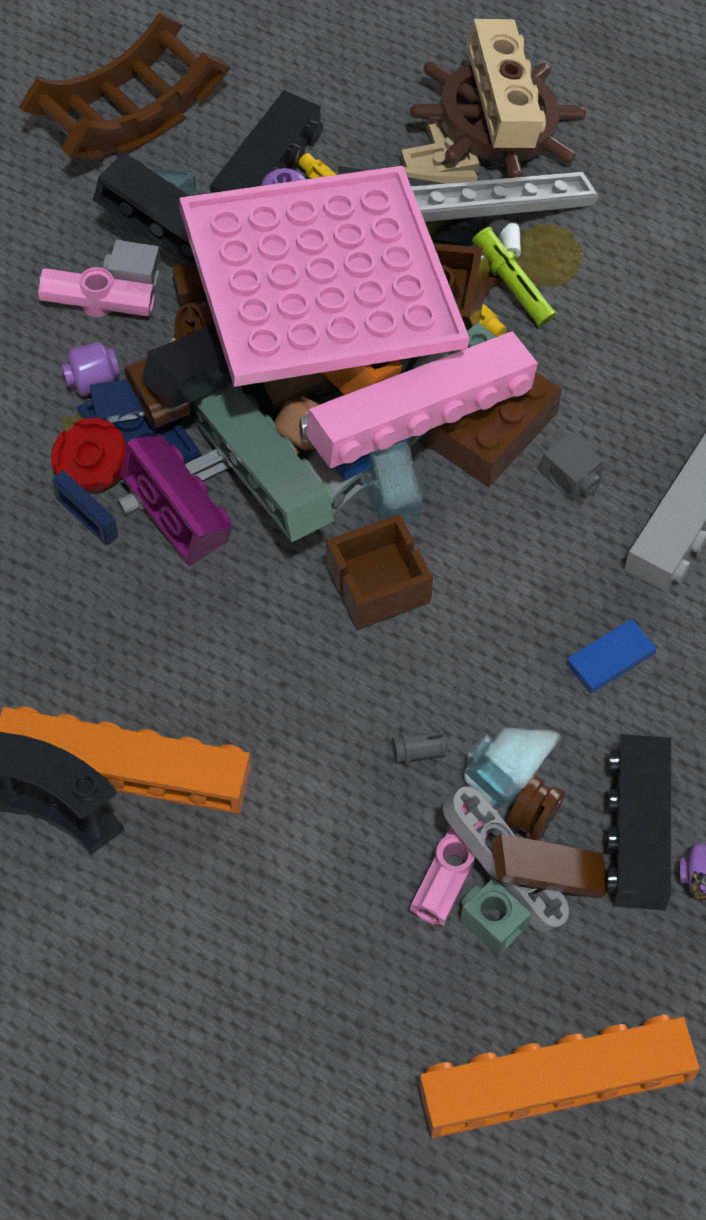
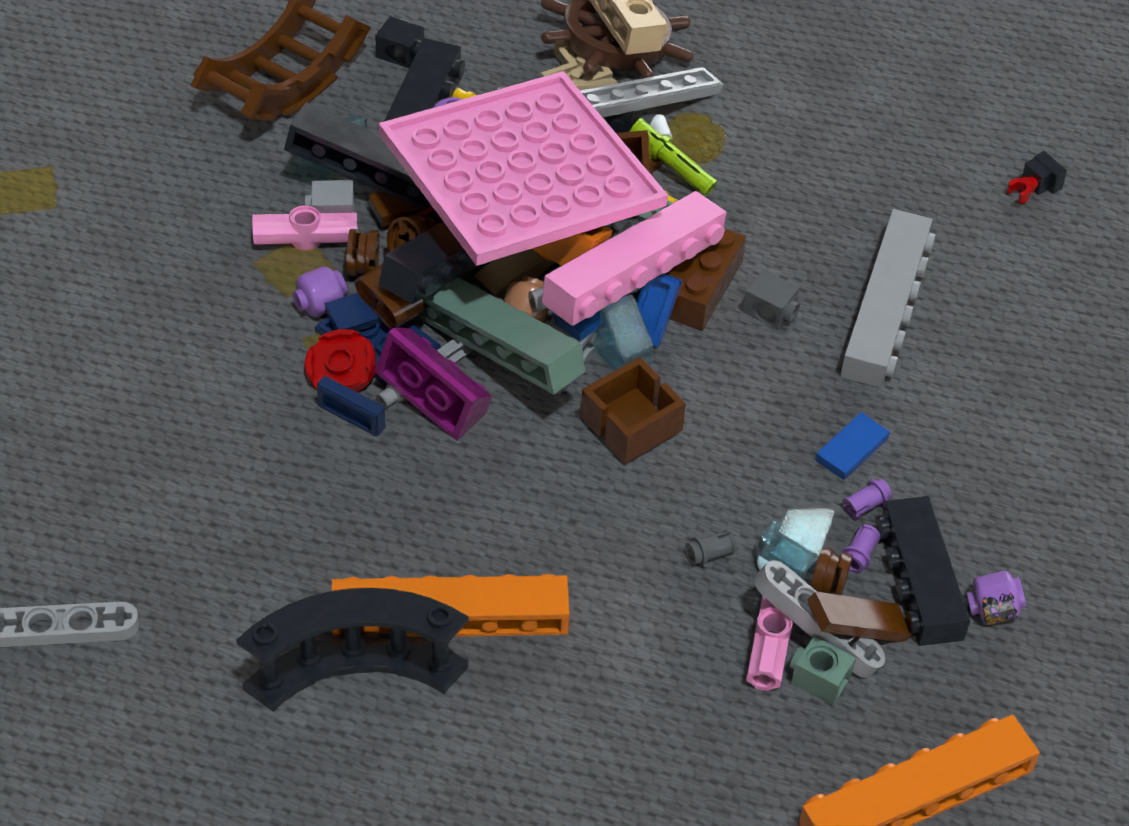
camera: 15 degrees left, 10 degrees down
none -> clear yellow piece [253,243,336,298]
none -> reddish brown wheel [346,228,380,277]
none -> black brick [375,16,424,68]
none -> blue tile [625,273,683,348]
none -> medium lavender pin [841,524,881,573]
none -> medium lavender pin [842,479,892,520]

